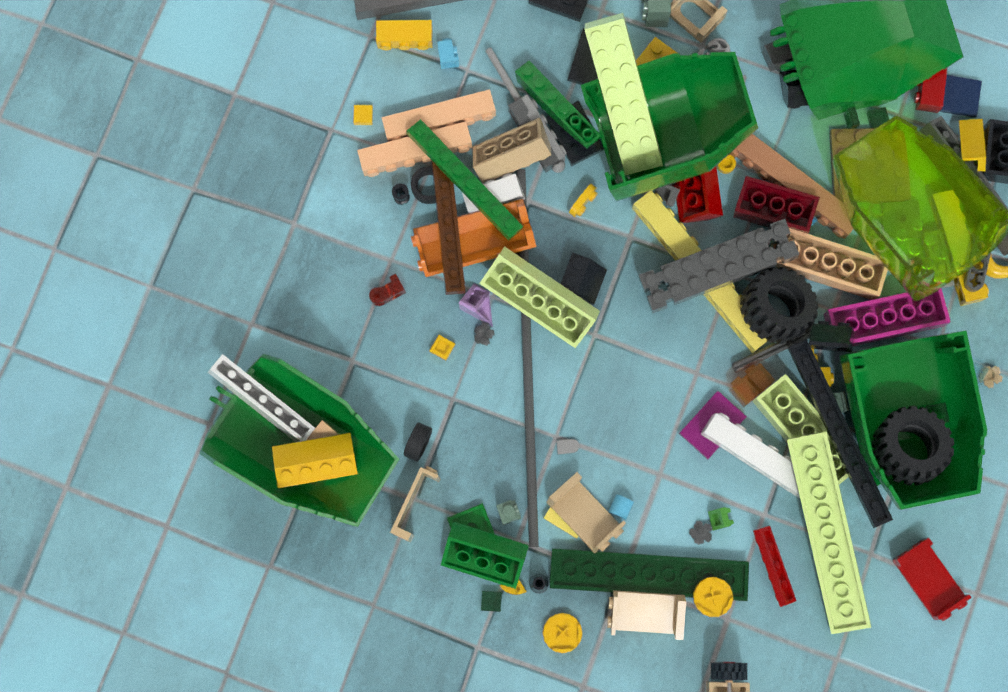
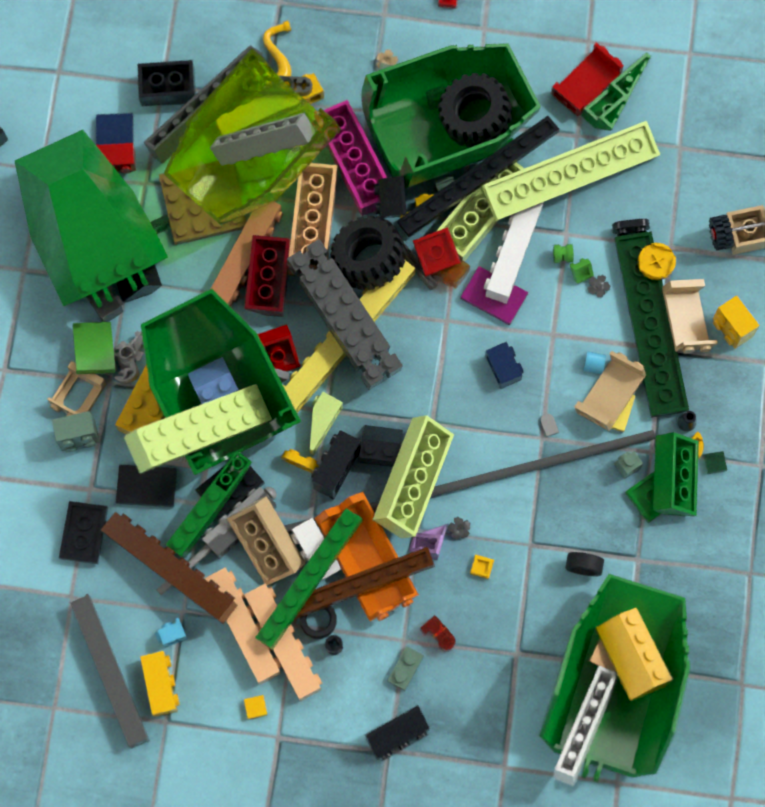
camera: 105 degrees left, 5 degrees down
tan panel [390,466,440,543] -> none
yellow tile [543,613,582,653] -> none
red plate [753,526,797,607] -> none
clear green tile [866,107,891,129] -> none
yellow panel [959,119,986,171] -> none
none -> bright green tile [72,322,115,374]
none -> reddish brown brick [101,512,238,624]
none -> medium blue slope [188,357,239,404]
none -> light grey brick [210,113,316,166]
none -> yellowish green slope [310,392,343,455]
none -> black brick [311,430,361,499]
none -> black slope [365,705,430,761]
none -> sand green plate [387,646,424,691]
none -> red plate [413,227,461,277]
none -> dark blue brick [485,342,524,389]
none -> bright green wheel [553,244,574,263]
none -> green wedge [581,52,651,131]
none -> black plate [612,218,650,236]
none -> yellow brick [713,295,760,349]

